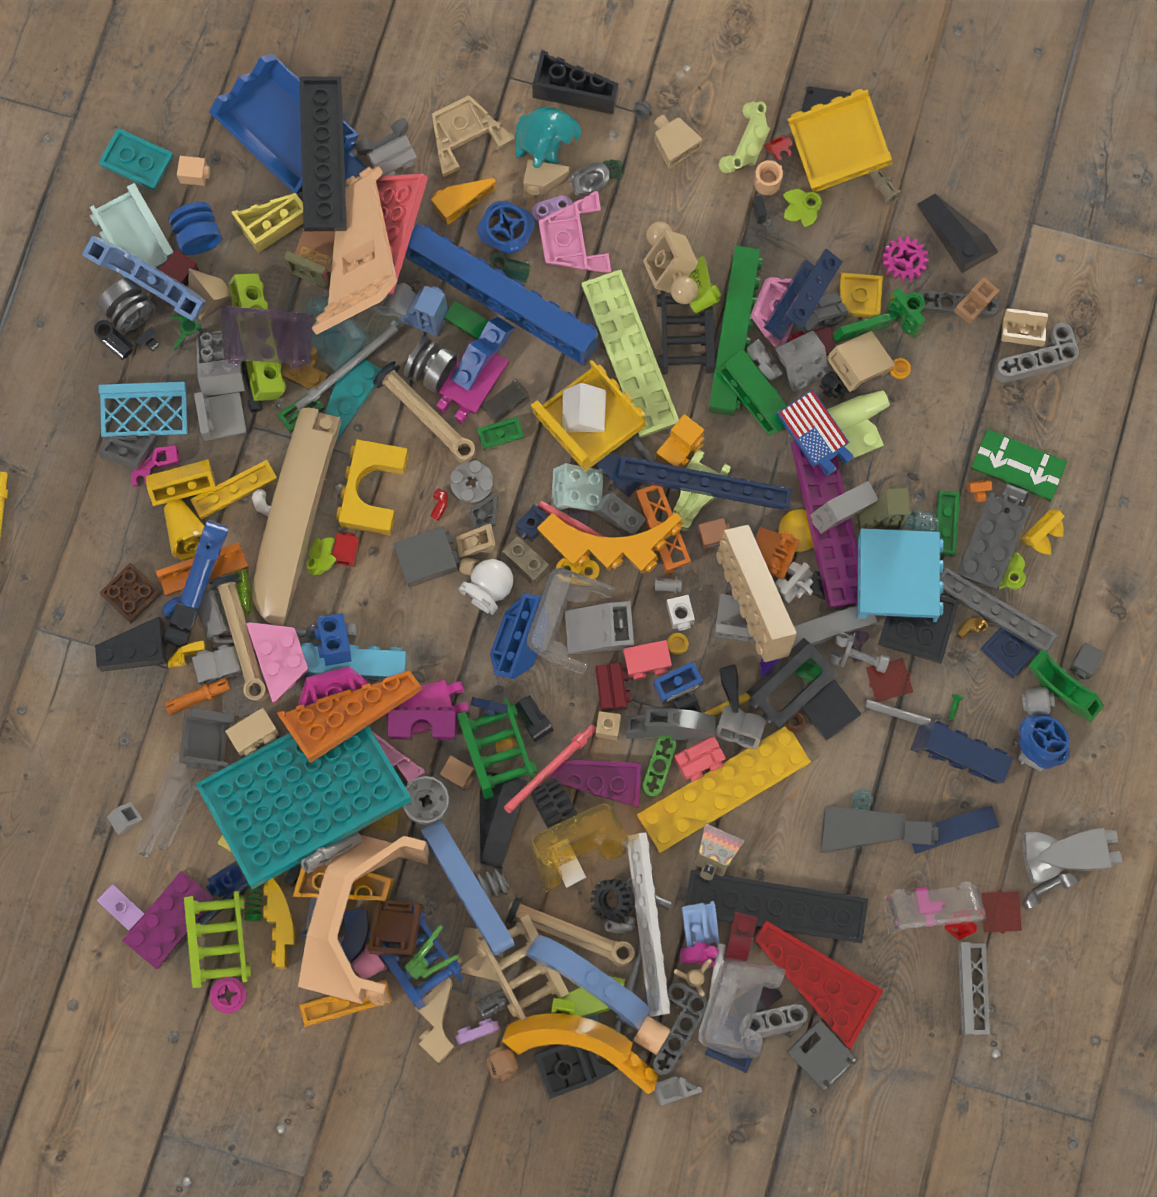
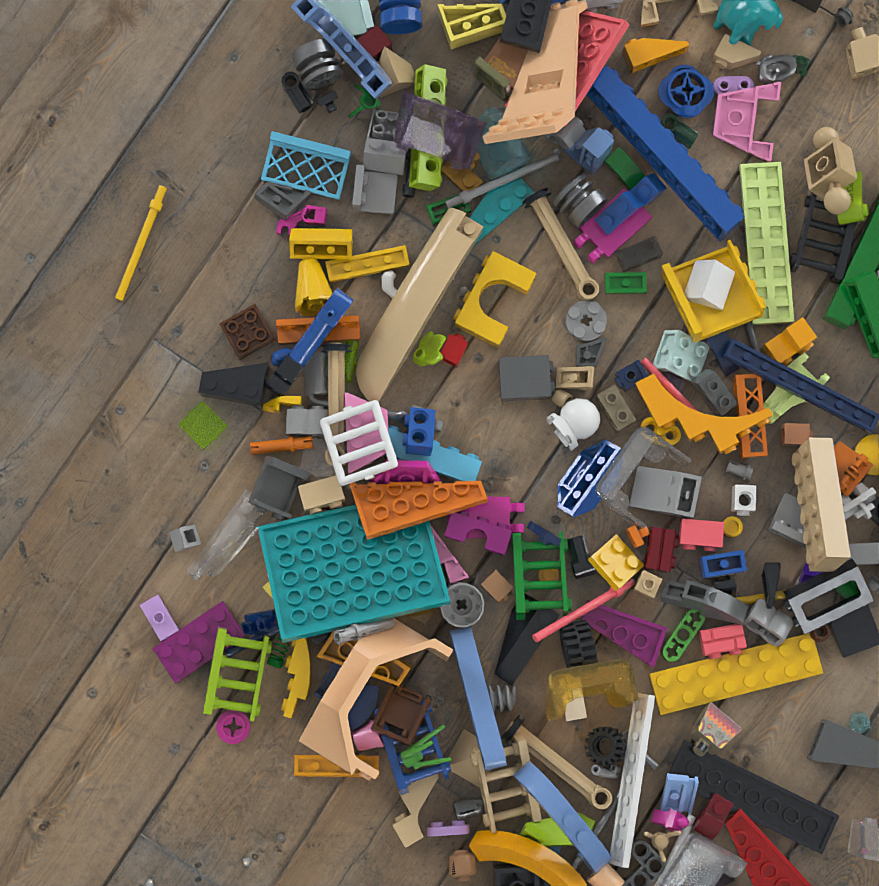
camera: 15 degrees right, 5 degrees up
red arm [430,488,448,521] -> none
none -> clear neon green piece [178,401,228,450]
none -> white bar [320,400,398,486]
none -> yellow plate [588,534,644,591]
none -> orange tile [625,525,650,549]

